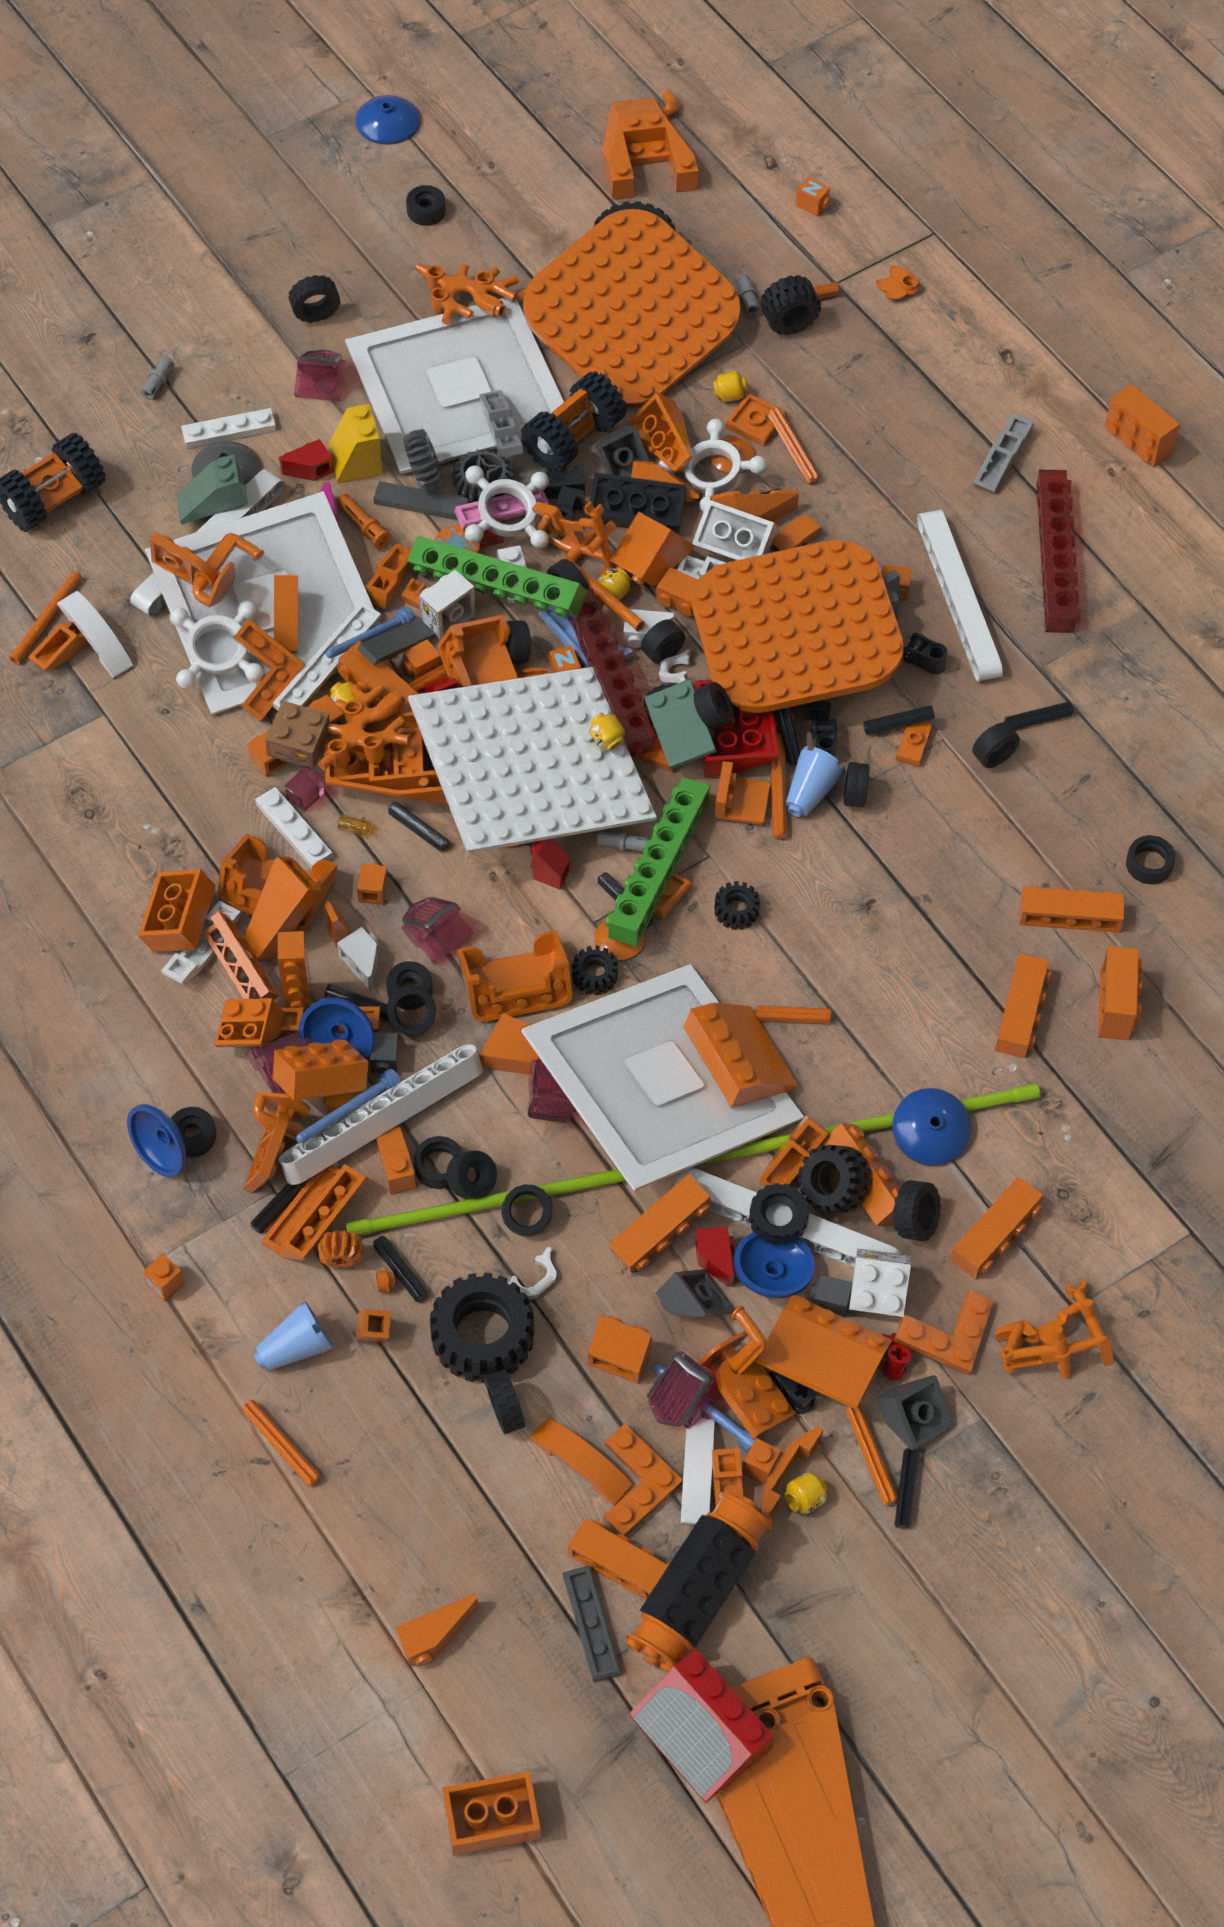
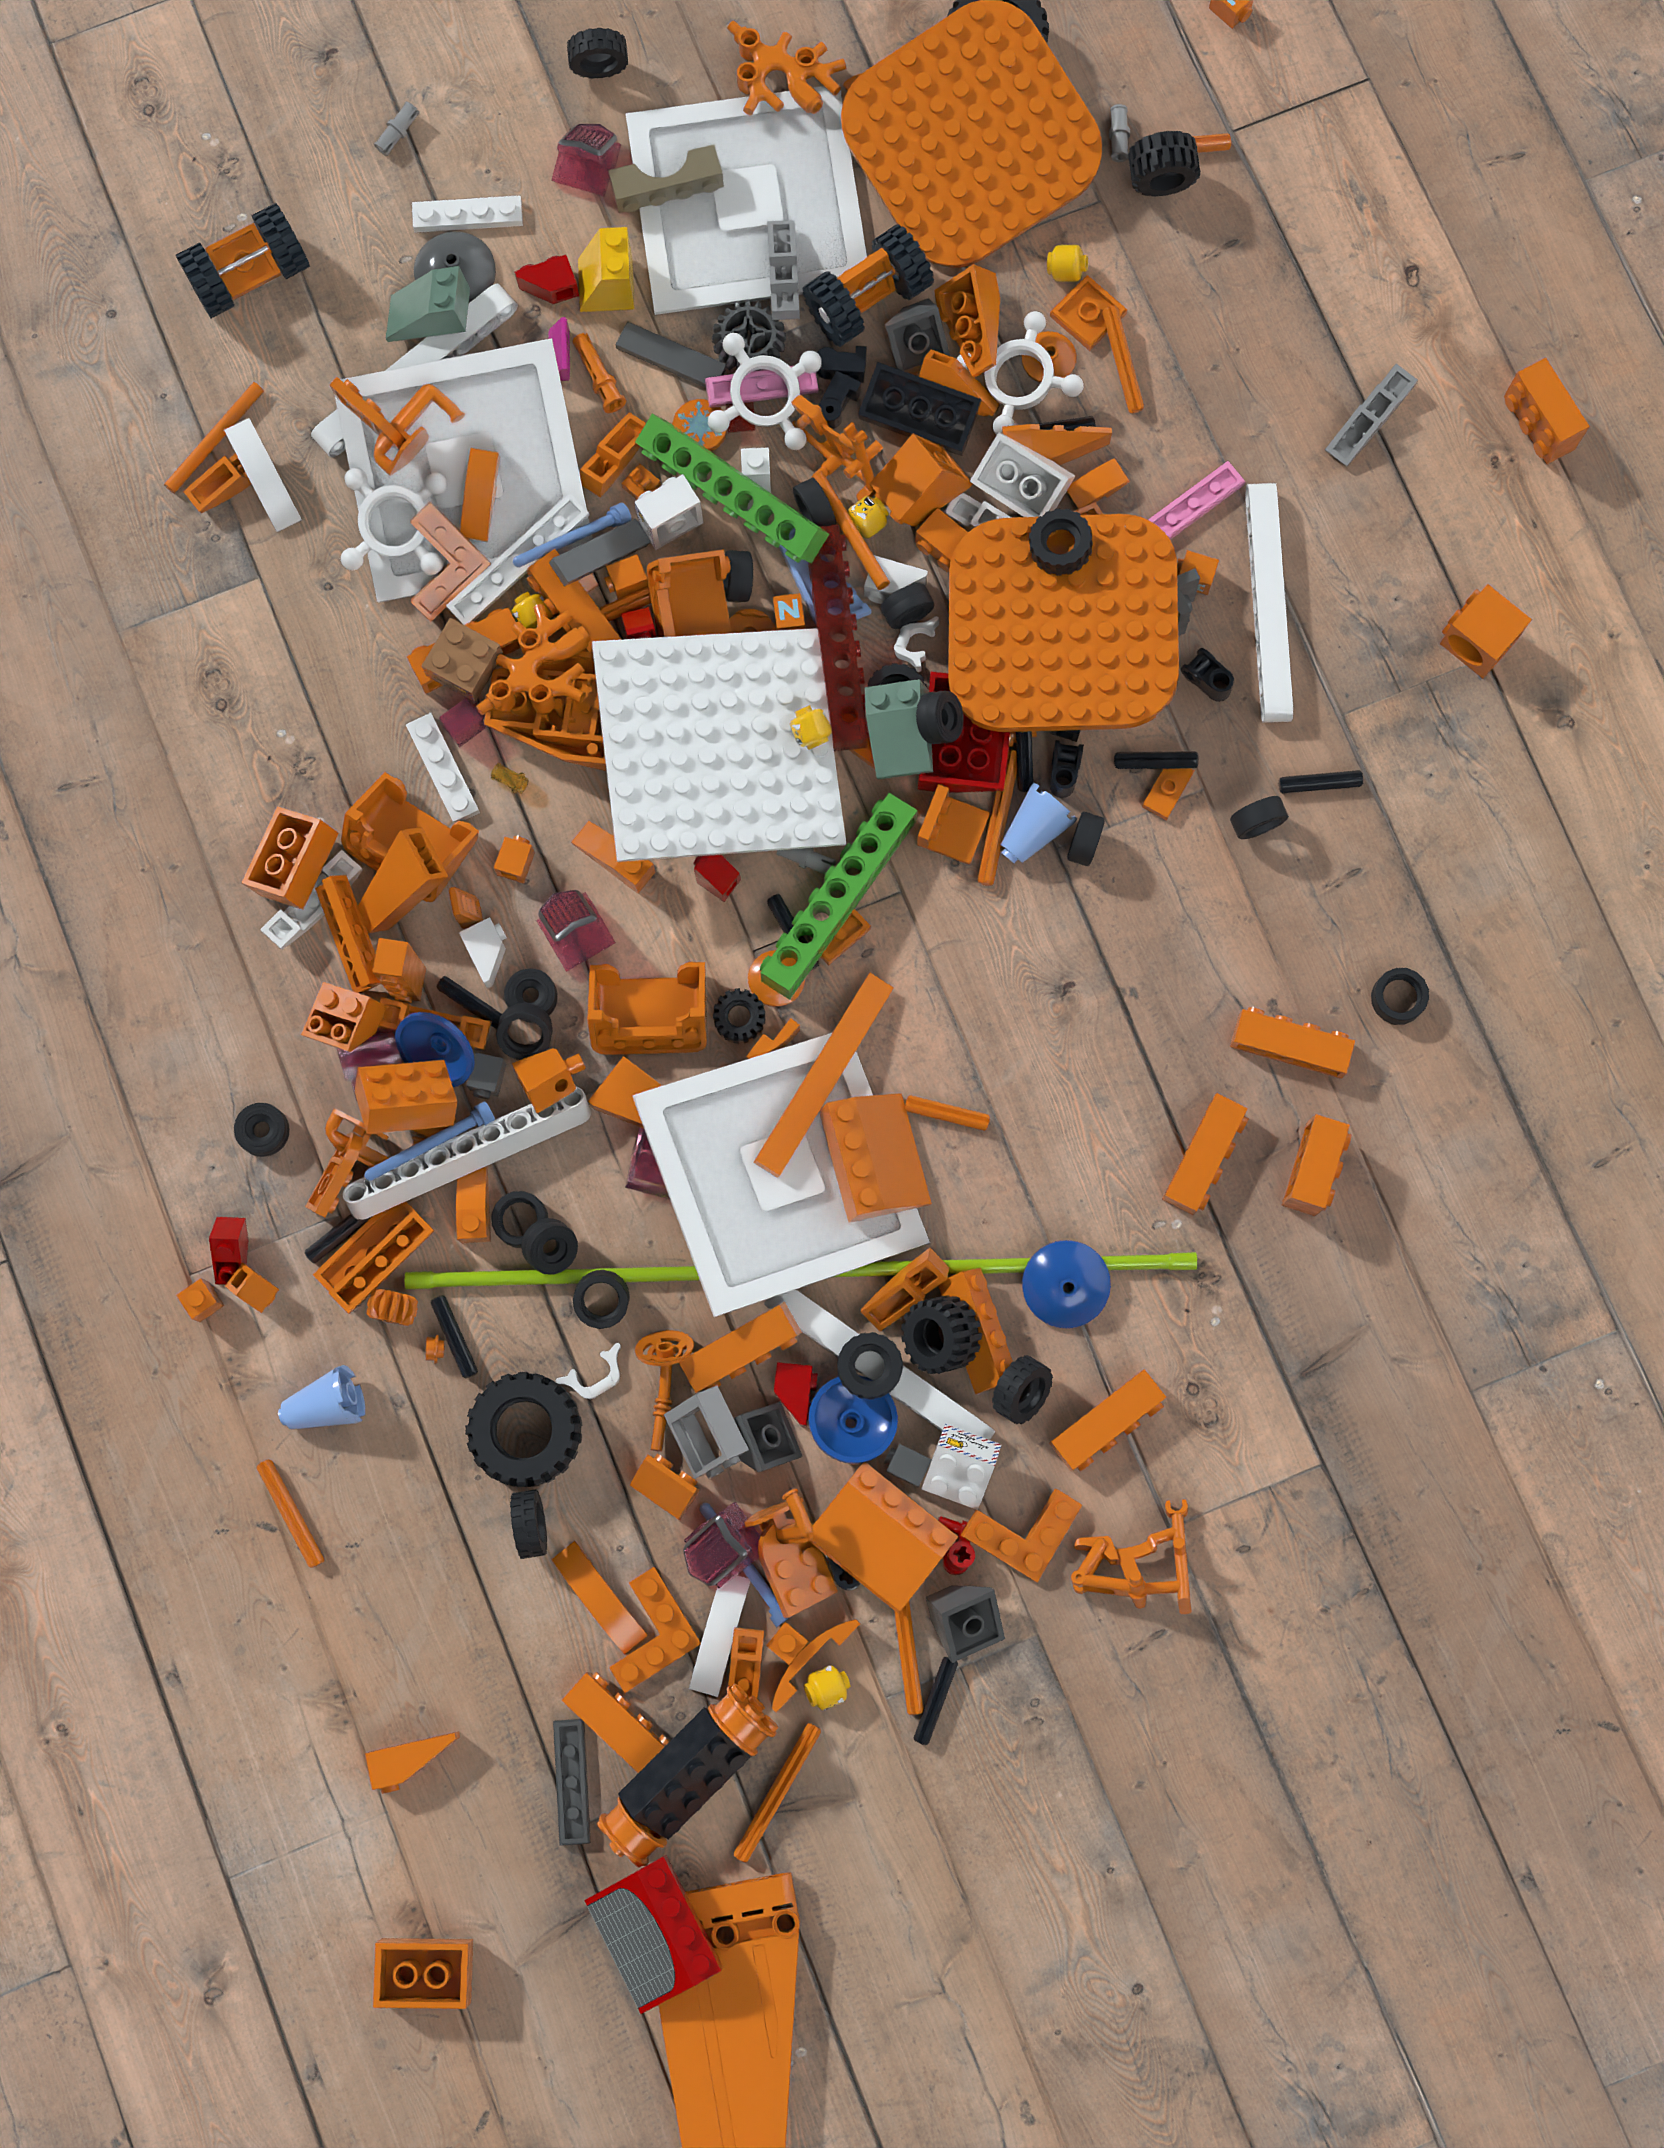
camera: 15 degrees right, 20 degrees up
blue dish [127,1104,187,1177] -> none
orange brick [356,1309,391,1343] -> none
black axle [388,802,449,852] -> none
dark grey gear [403,429,444,492] -> none
black tyre [714,881,760,930] -> none
orange plate [876,265,920,300] -> none
clear red brick [1036,469,1081,633] -> none
none -> red slope [209,1217,249,1285]
none -> orange brick [225,1263,279,1313]
none -> orange torso [511,1048,586,1113]
none -> orange slope [571,821,656,894]
none -> dark tan arch [608,144,724,213]
none -> orange dish [635,1330,694,1452]
none -> light grey window [664,1385,749,1479]
none -> orange axle [734,1723,821,1863]
none -> orange slope [746,1018,800,1059]
none -> orange tile [753,973,894,1178]
none -> black tyre [1029,508,1093,576]
none -> bright pink tile [1148,461,1245,540]
none -> orange brick [1440,584,1532,679]

